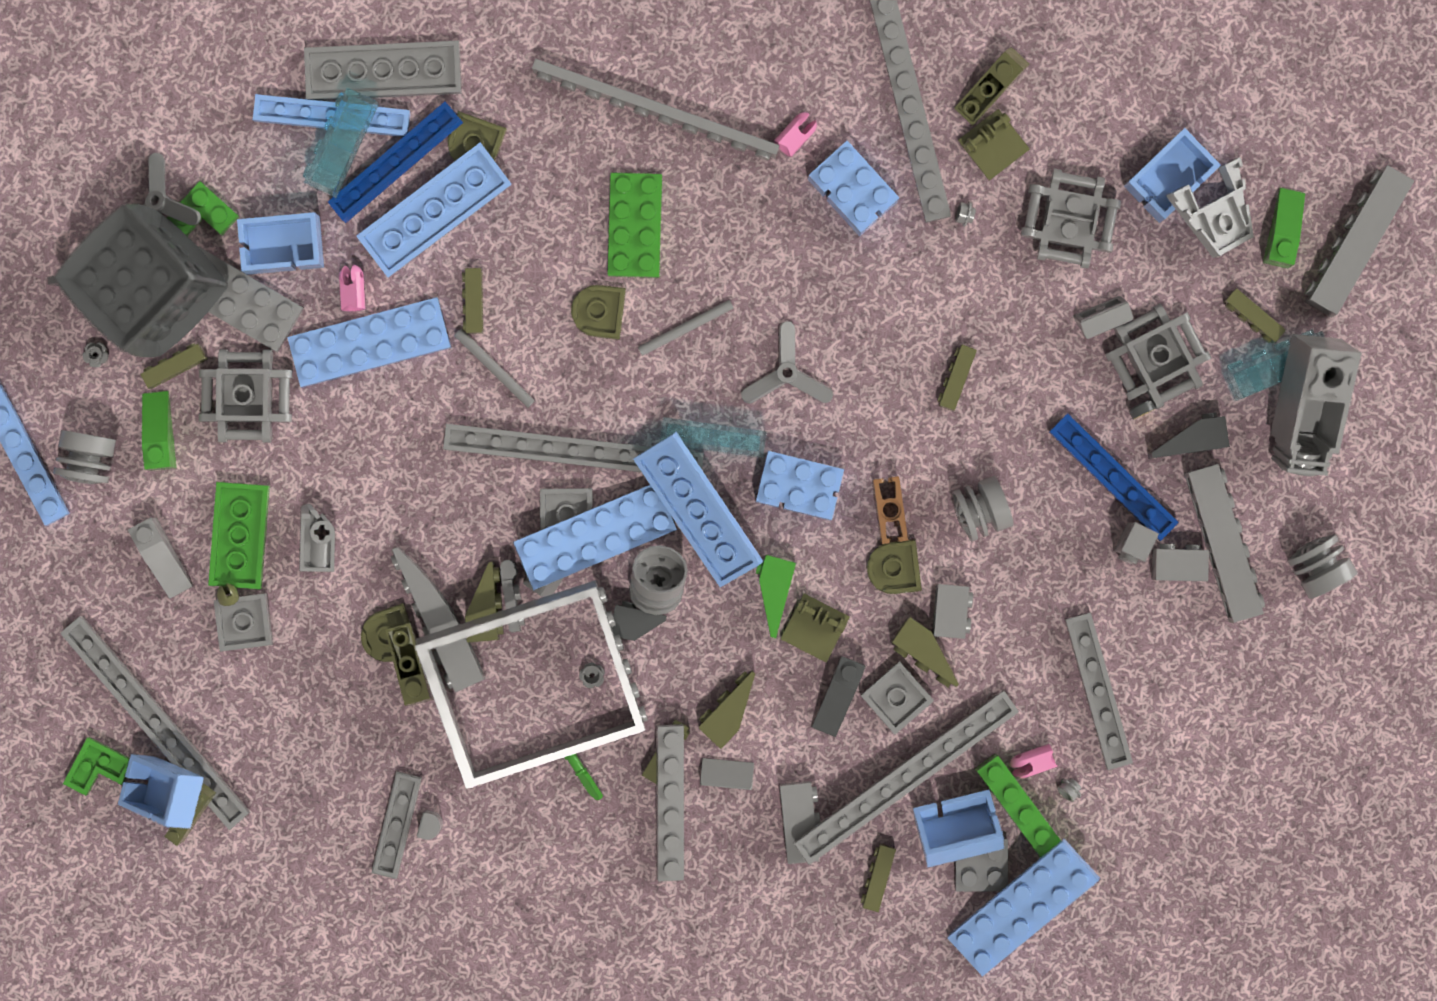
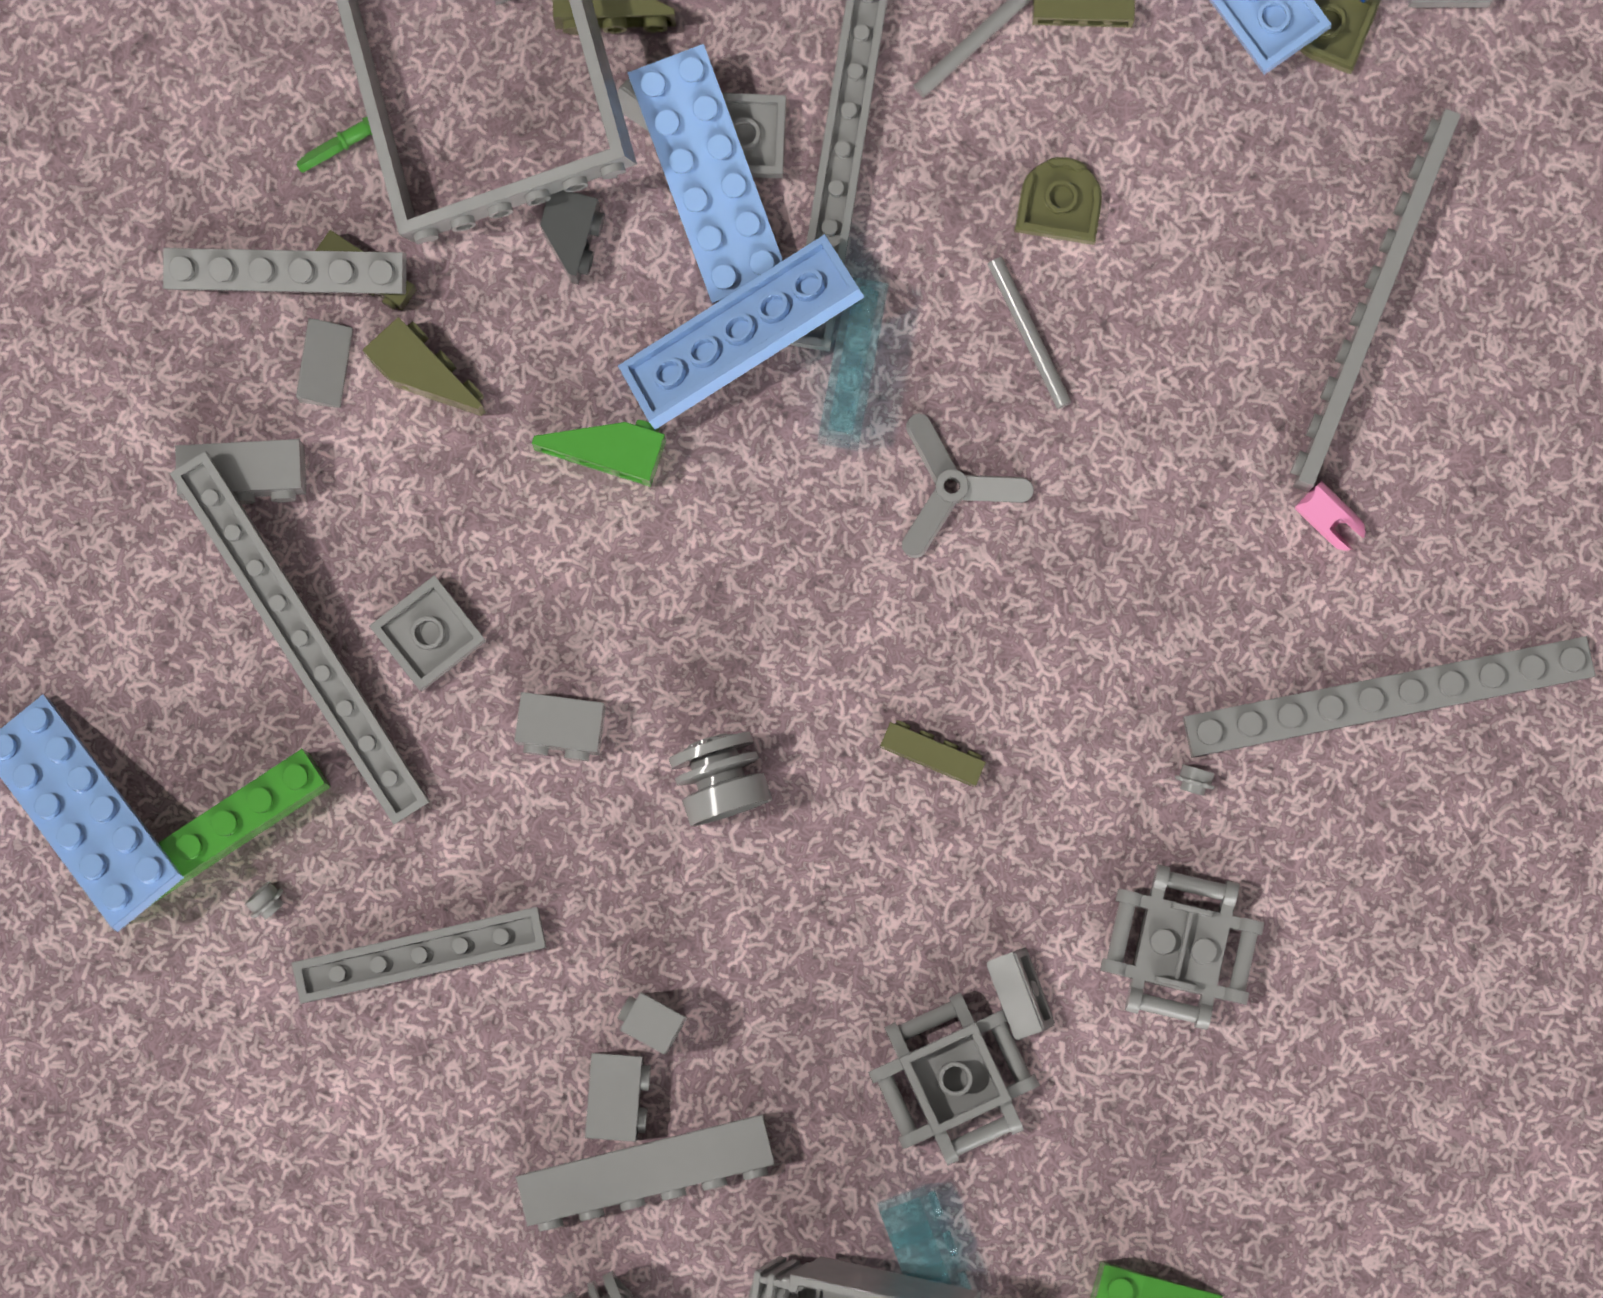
camera: 90 degrees right, 5 degrees down
light grey hinge [500,559,525,633] -> none
light grey plate [579,663,605,688] -> none
bright green plate [608,173,662,278] -> none
light grey wheel [629,545,688,615] -> none
light blue piece [756,451,844,521] -> none
olive hinge [781,593,850,663] -> none
light blue piece [808,141,899,237] -> none
dark grey slope [812,655,866,737] -> none
olive piece [860,844,896,912] -> none
olive tile [867,539,922,594] -> none
medium nougat piece [872,476,908,544] -> none
olive slope [891,616,959,688] -> none
light blue piece [913,790,1004,868] -> none
olive slope [954,47,1030,126] -> none
light grey plate [955,838,1008,891] -> none
olive hinge [958,109,1030,181] -> none
bright pink piece [1009,744,1058,779] -> none
blue plate [1049,413,1179,541] -> none
light blue piece [1124,128,1221,223] -> none
dark grey tile [1129,400,1156,420] -> none
dark grey slope [1148,412,1230,459] -> none
light grey wing [1167,157,1254,258] -> none
olive piece [1224,288,1286,344] -> none

